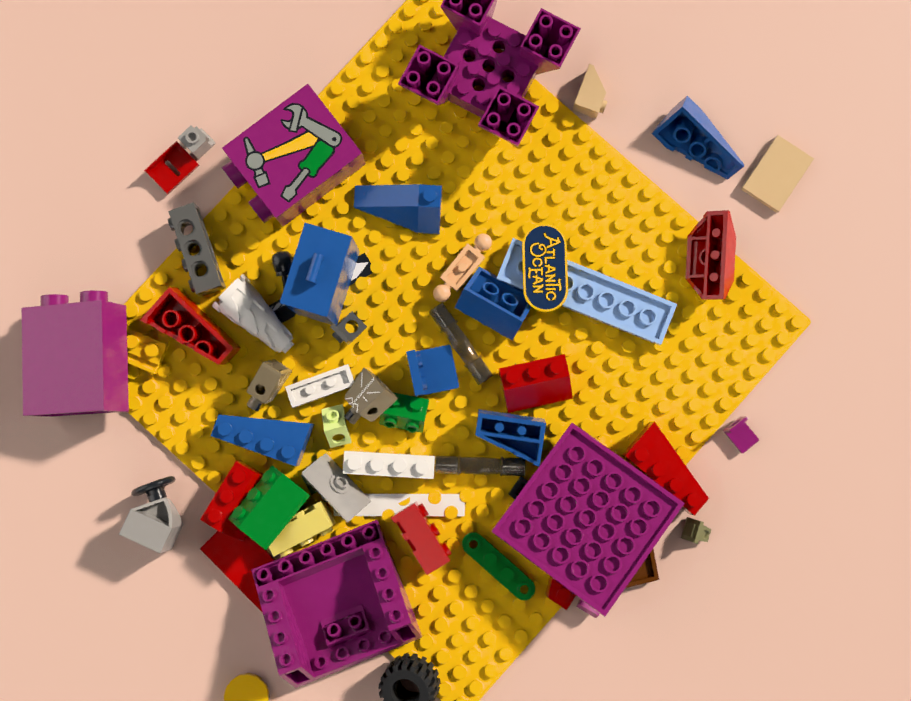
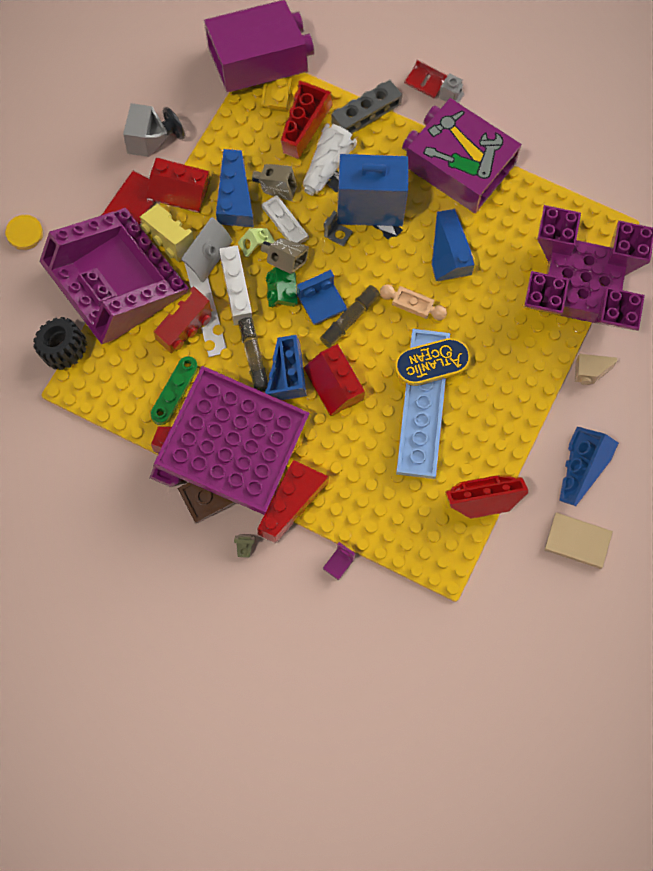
camera: 70 degrees right, 15 degrees down
green slope [228,465,310,550] -> none
blue slope [454,267,531,340] -> none

